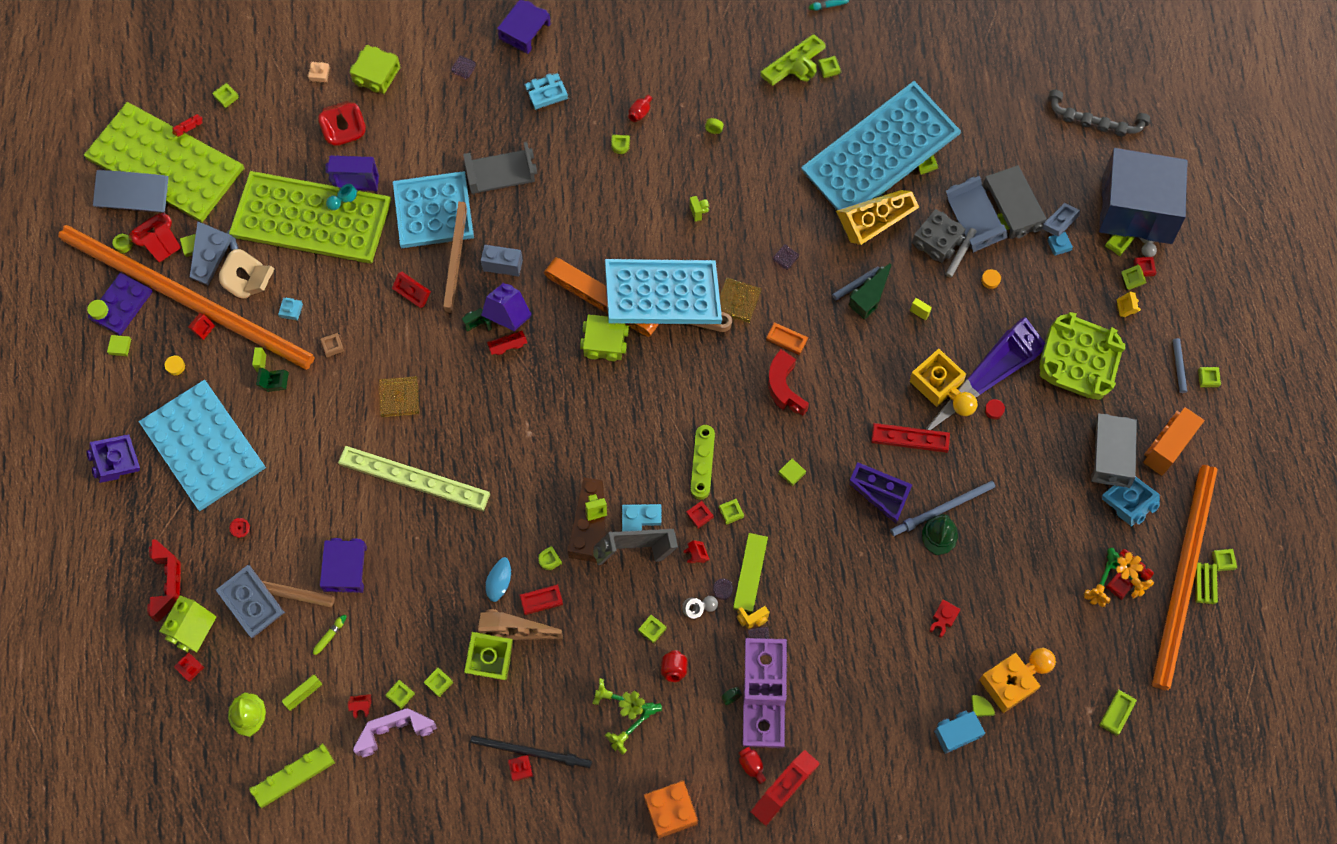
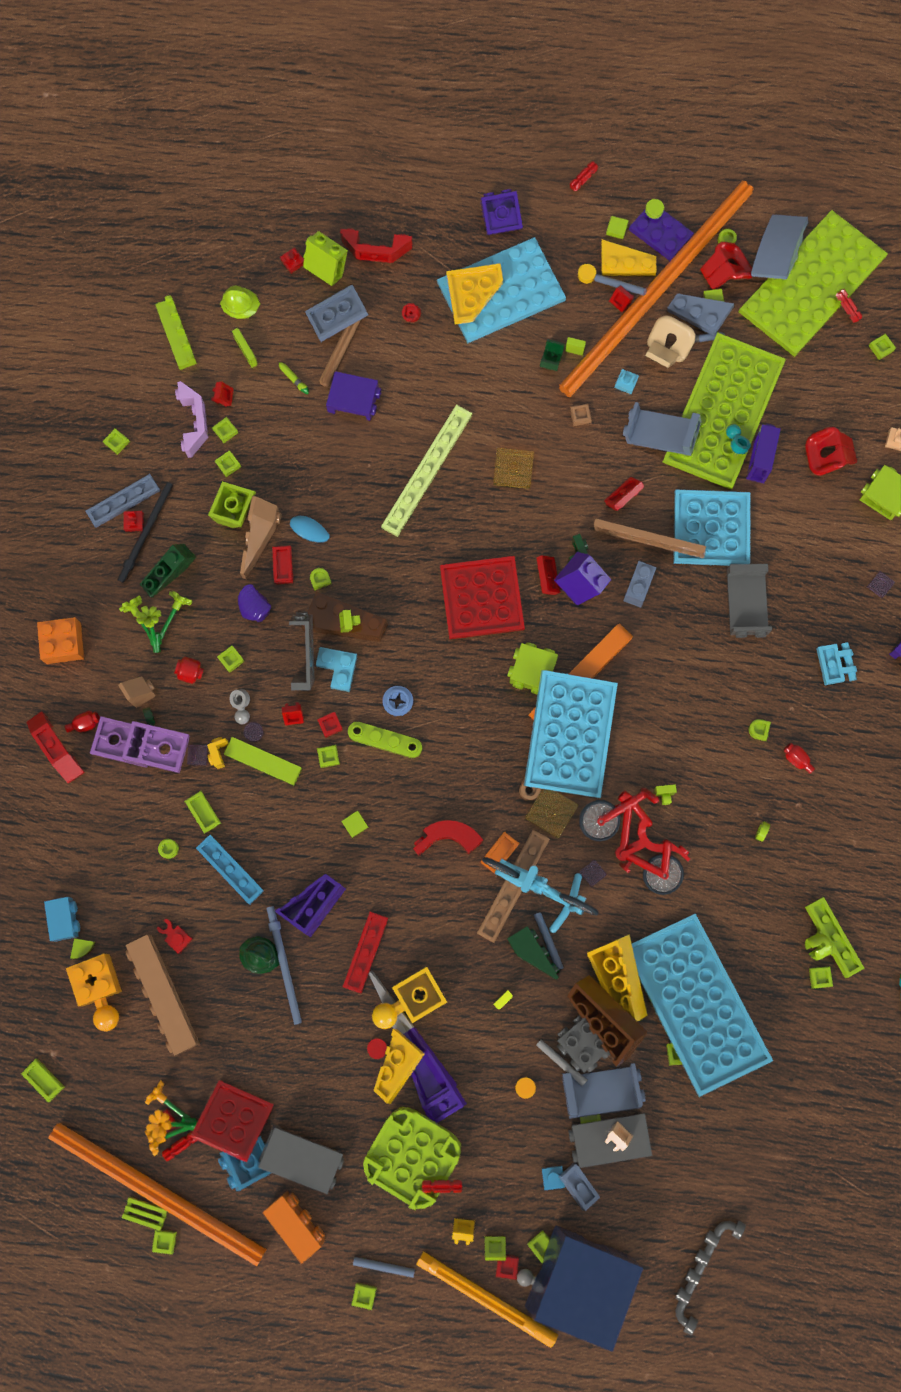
camera: 105 degrees right, 10 degrees up
none -> sand blue tile [86,474,160,528]
none -> lime tile [103,428,130,455]
none -> medium nougat slope [118,676,156,708]
none -> medium nougat brick [125,934,200,1055]
none -> dark green slope [140,544,196,598]
none -> lime tile [158,839,179,859]
none -> lime tile [185,791,221,834]
none -> red plate [191,1080,274,1162]
none -> dark azure plate [196,835,264,905]
none -> dark purple hair [238,584,271,622]
none -> yellow wing [373,1029,424,1104]
none -> medium blue gear [383,686,413,716]
none -> light orange piece [416,1251,558,1348]
none -> red axle [422,1180,463,1193]
none -> red plate [440,556,525,640]
none -> yellow plate [446,264,503,325]
none -> medium nougat tile [477,830,550,943]
none -> medium azure piece [482,857,599,933]
none -> reddish brown wedge [567,975,648,1067]
none -> red axle [570,161,598,191]
none -> piece [579,788,690,895]
none -> sand blue bar [594,274,646,296]
none -> yellow wing [601,240,656,276]
none -> light nougat tile [605,1122,633,1151]
none -> sand blue panel [623,402,702,456]

